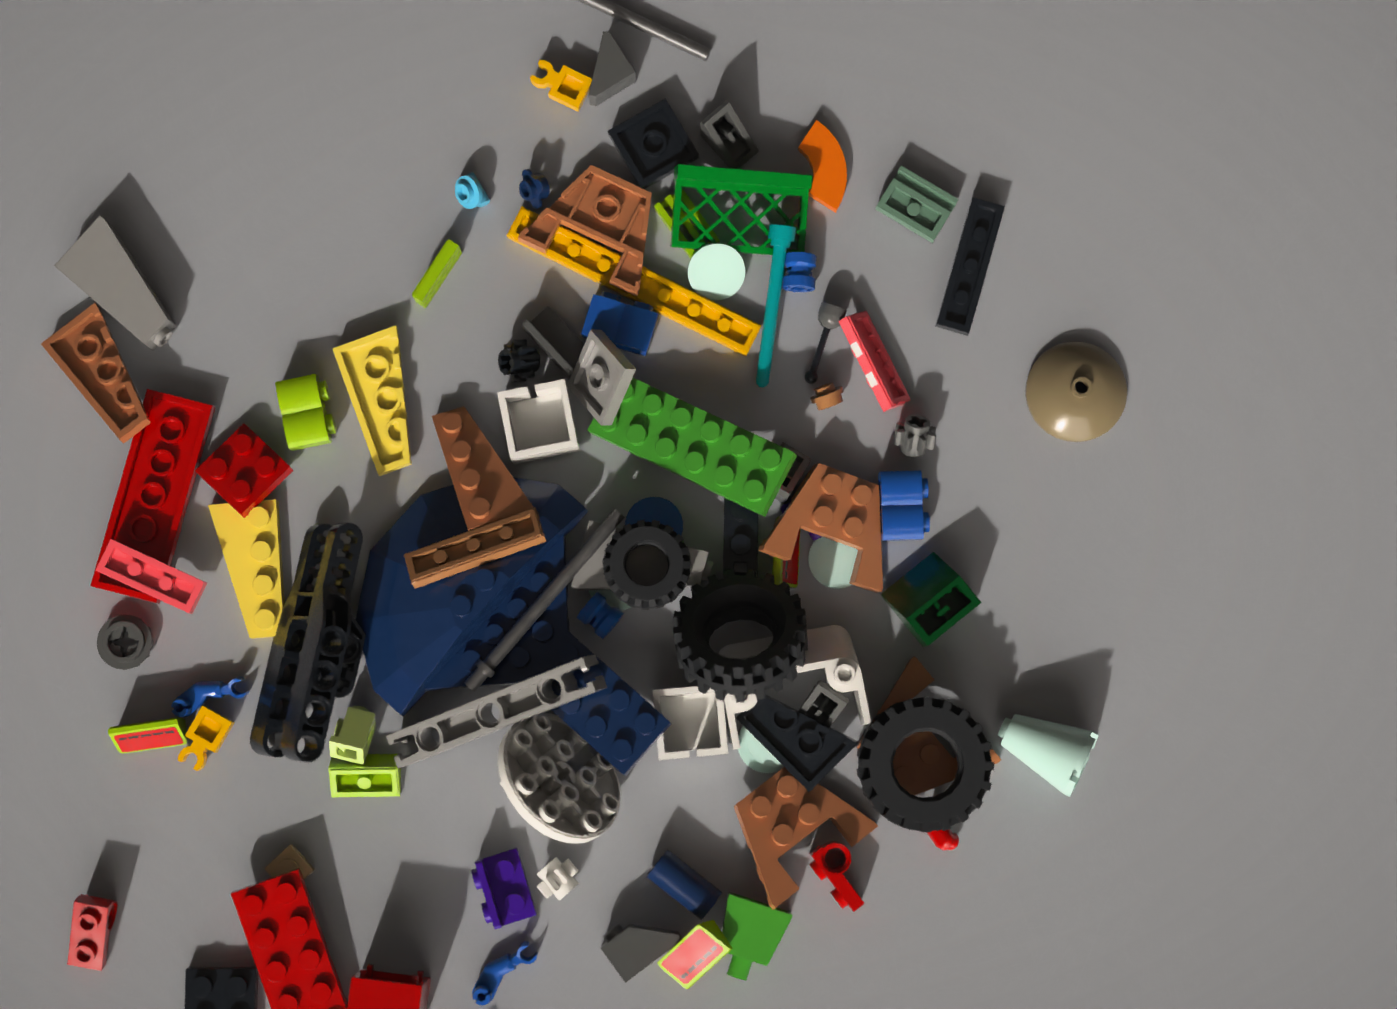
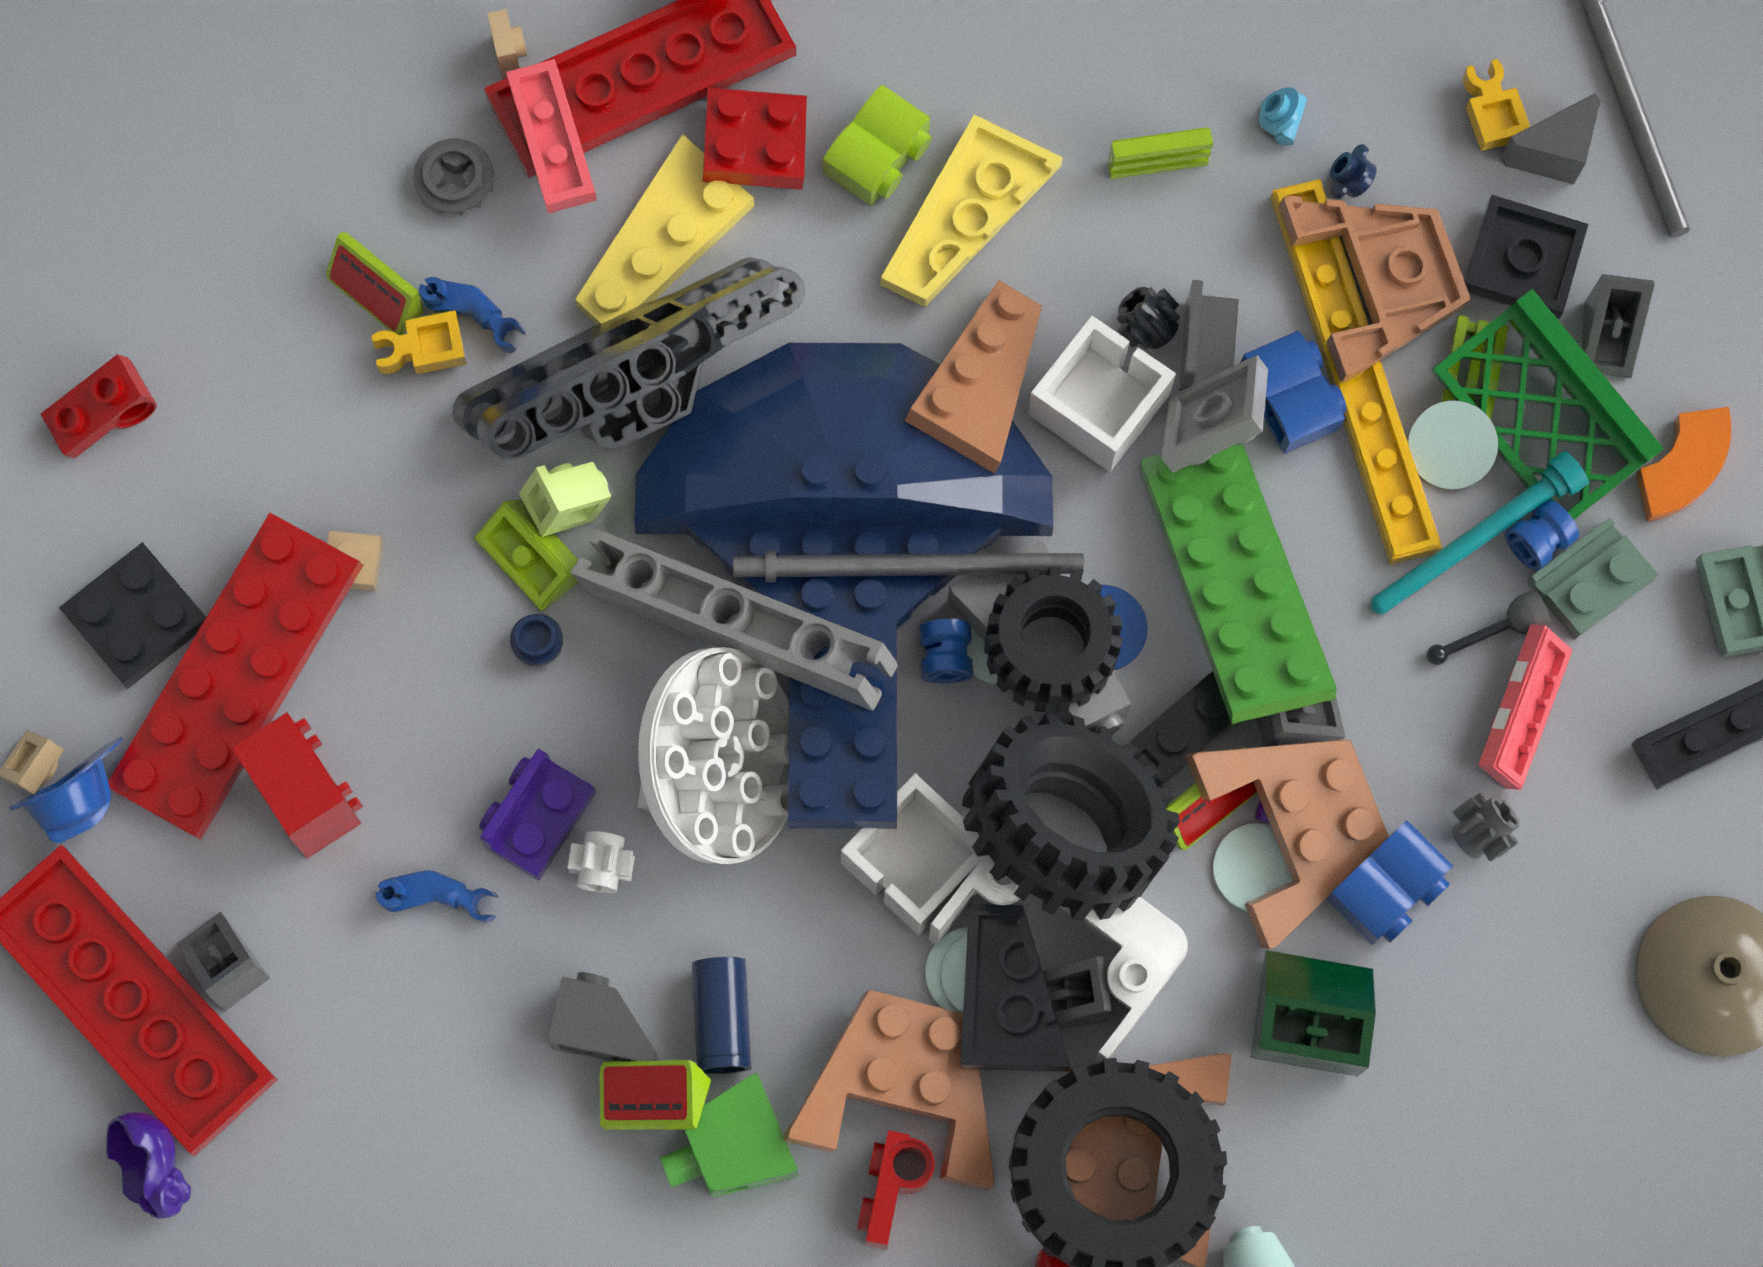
camera: 50 degrees right, 10 degrees down
medium nougat tile [404,507,547,589] -> none
medium nougat plate [810,382,844,410] -> none
none -> tan plate [487,9,527,79]
none -> dark blue plate [510,614,563,666]
none -> sand green plate [1527,518,1659,640]

